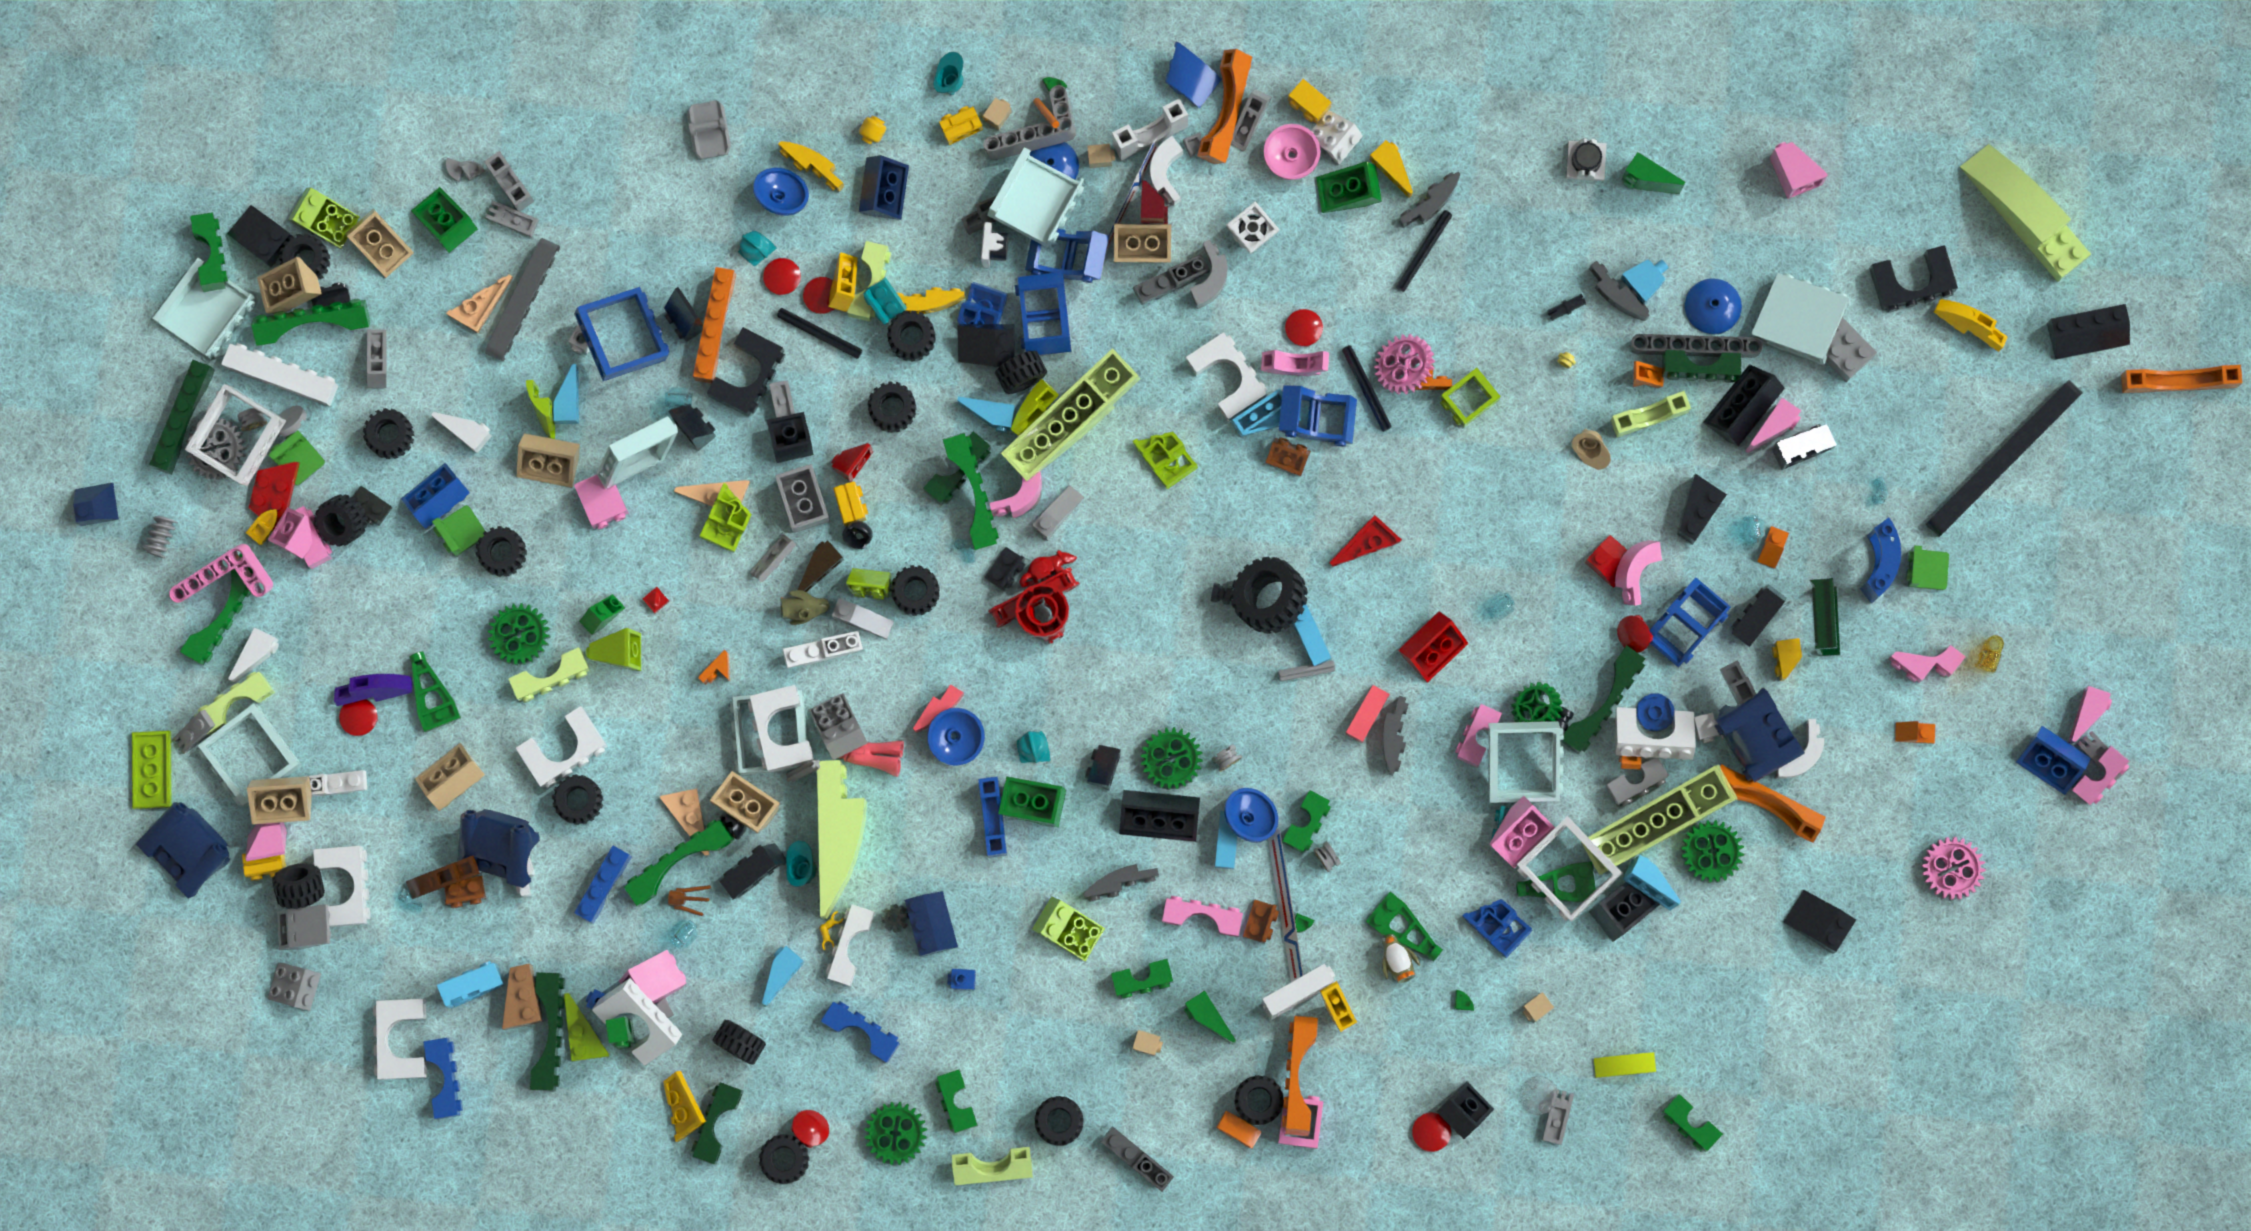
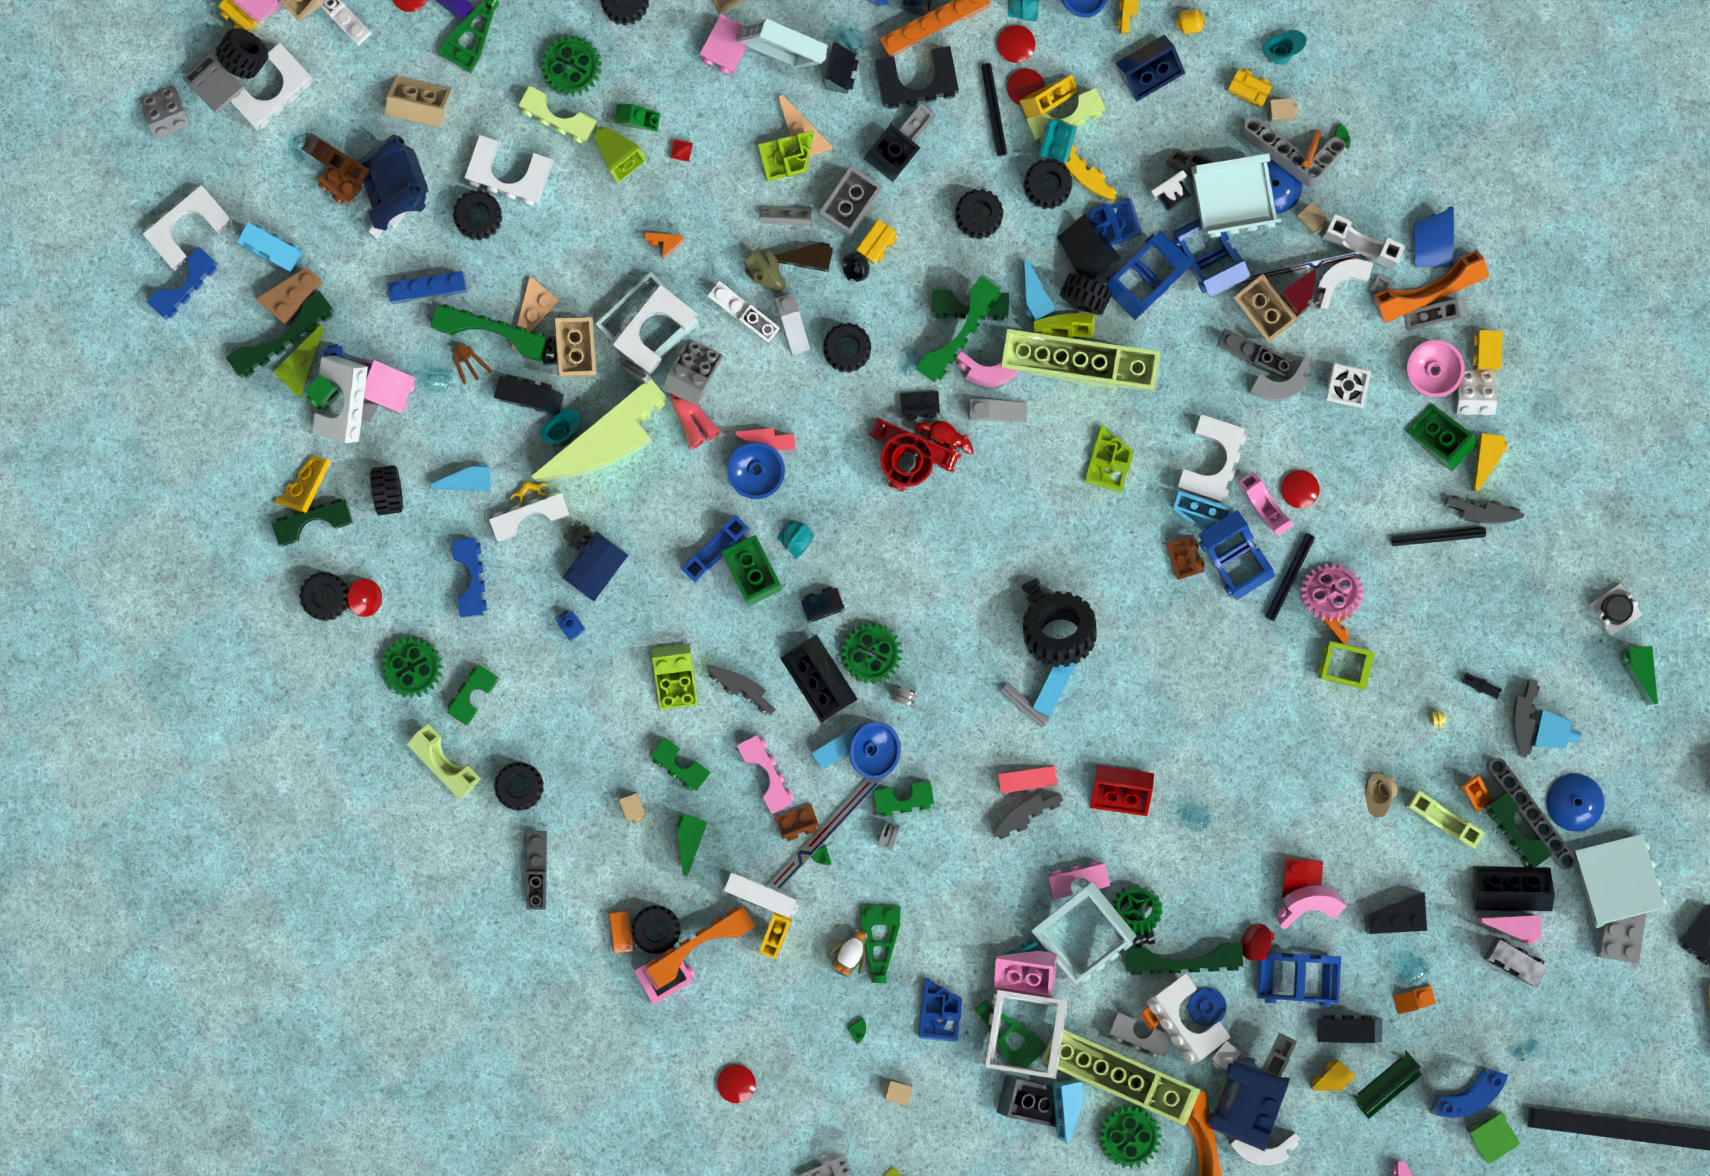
camera: 50 degrees right, 5 degrees up
red slope [831,443,873,482] -> none
lime slope [846,568,892,600] -> none
red wing [1329,515,1402,567] -> none
black slope [1436,1081,1494,1139] -> none

